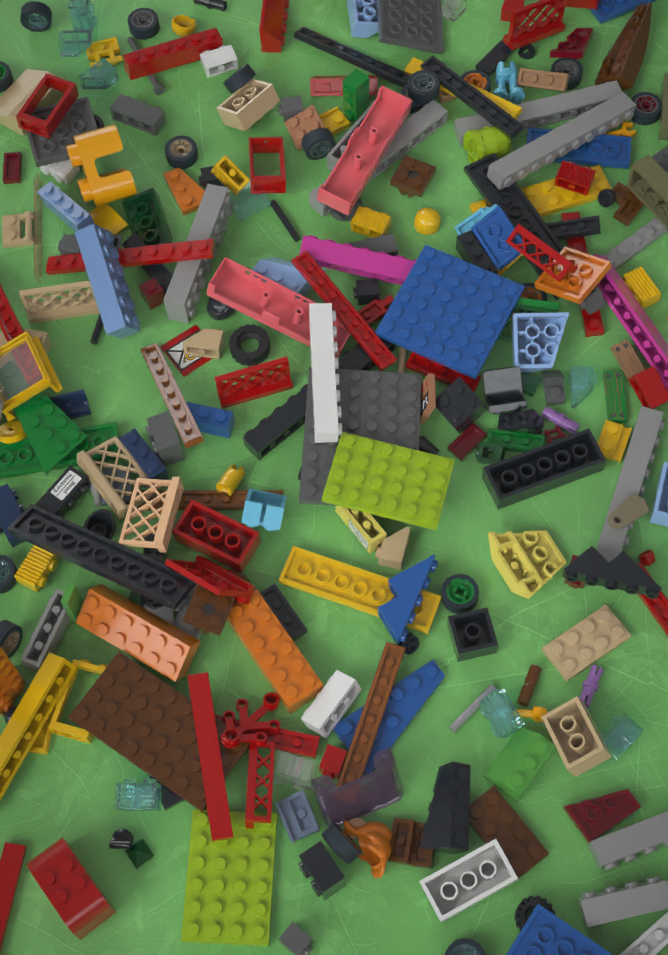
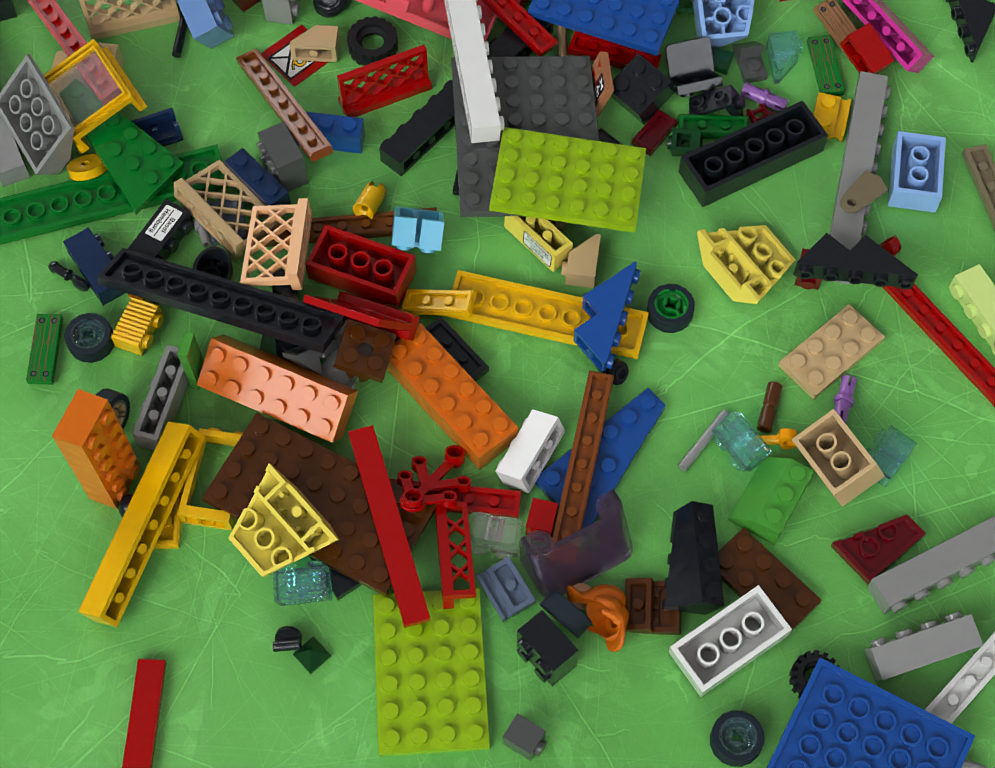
camera: 10 degrees left, 0 degrees up
red brick [26,837,116,940] -> none
black brick [447,608,498,662] -> none
none -> light yellow wedge [228,463,339,577]
none -> yellow tile [401,289,477,316]

